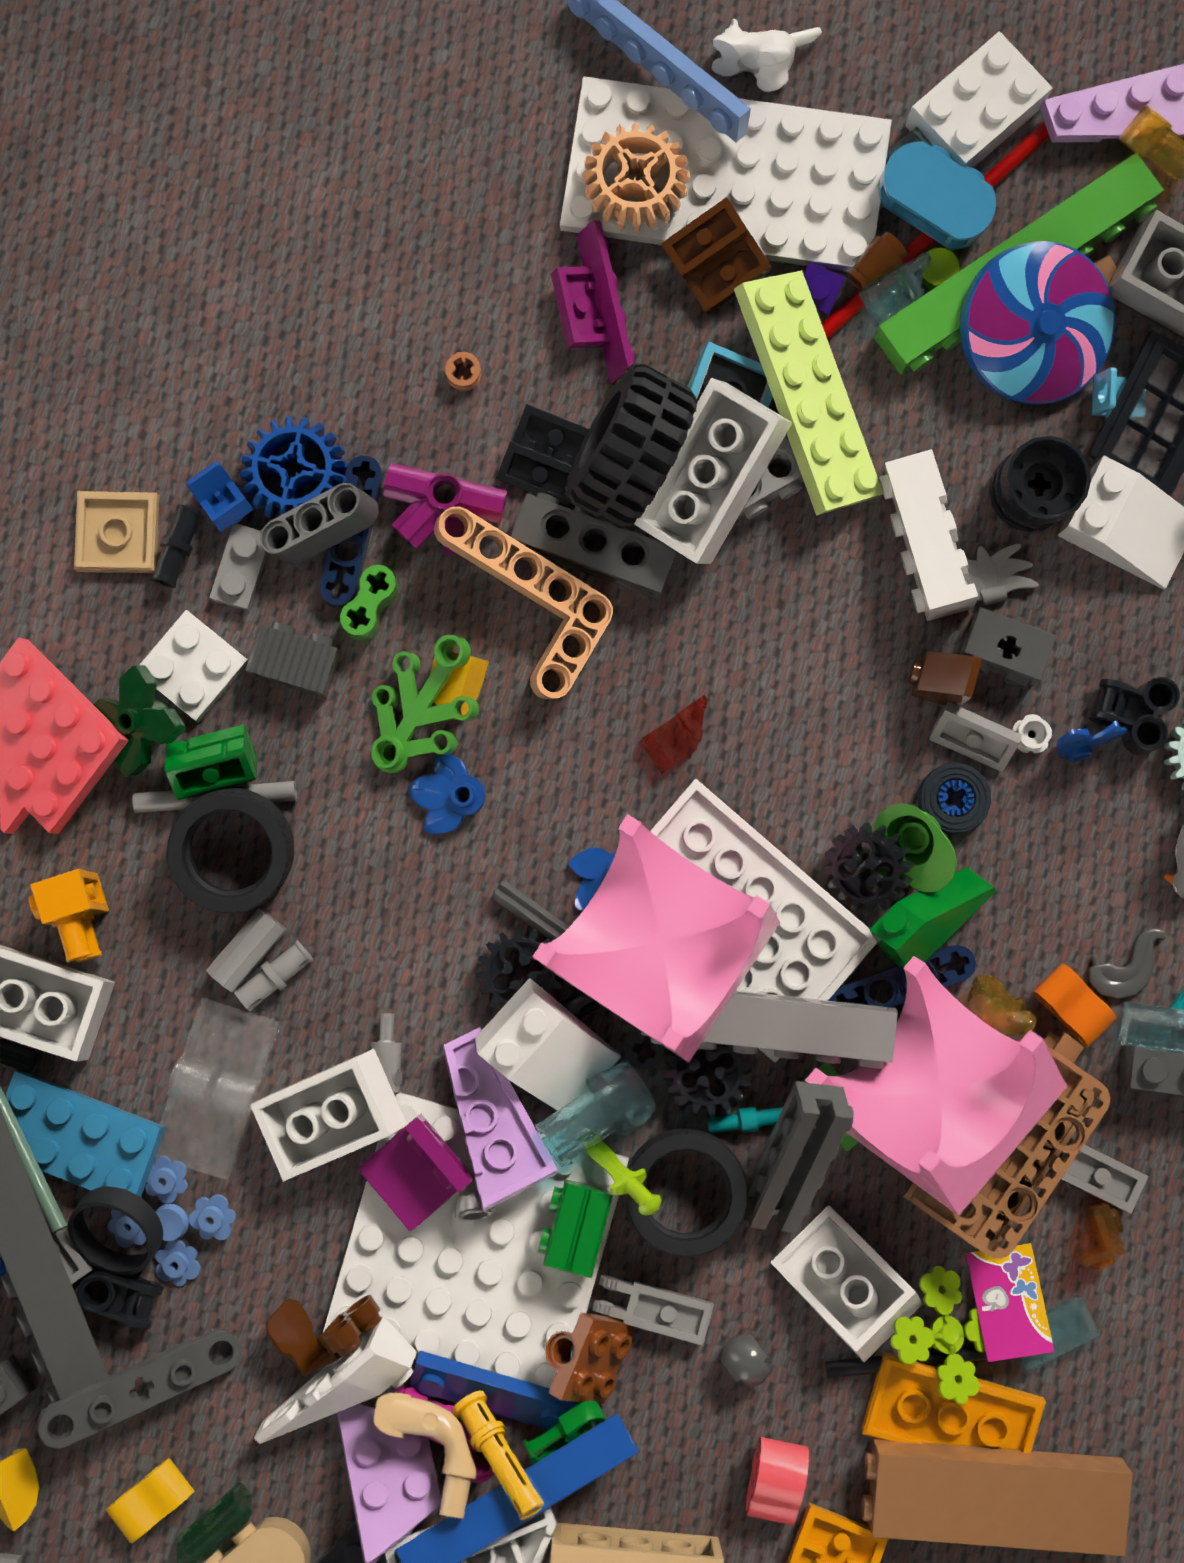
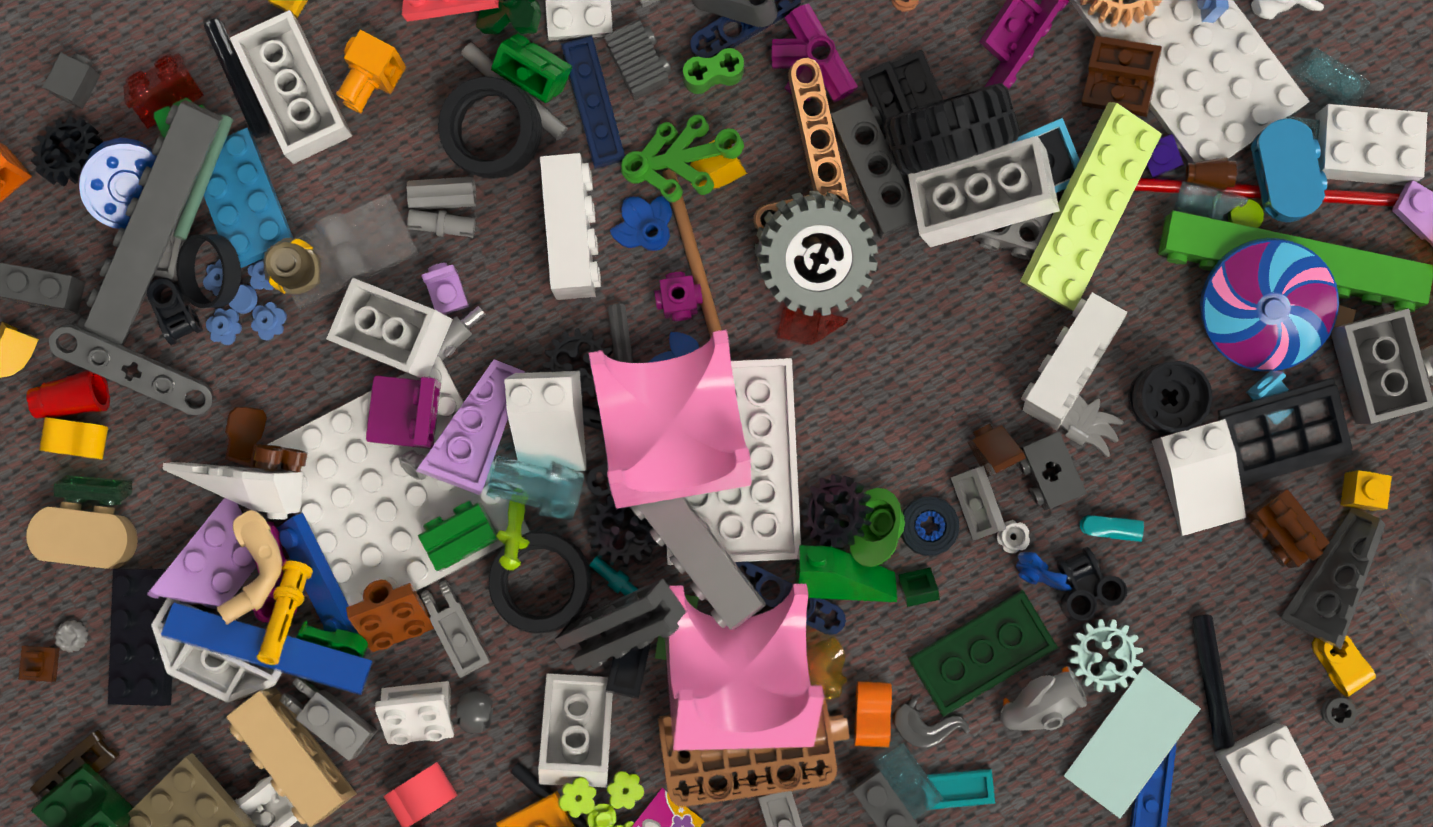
camera: 50 degrees right, 0 degrees up
none -> red plant [26,369,110,419]
none -> dark tan hair [263,237,321,294]
none -> light grey hinge [280,677,378,761]
none -> white bracket [375,681,454,745]
none -> lavender bracket [421,263,469,315]
none -> white brick [540,153,601,300]
none -> dark blue tile [561,36,625,169]
none -> black tile [606,643,651,699]
none -> magenta brick [654,272,703,322]
none -> medium nougat piece [662,169,722,338]
none -> light grey wheel [755,191,878,316]
none -> dark green plate [898,567,940,607]
none -> dark green tile [908,590,1058,717]
none -> teal bar [1079,515,1144,542]
none -> clear light blue plate [1295,47,1371,106]

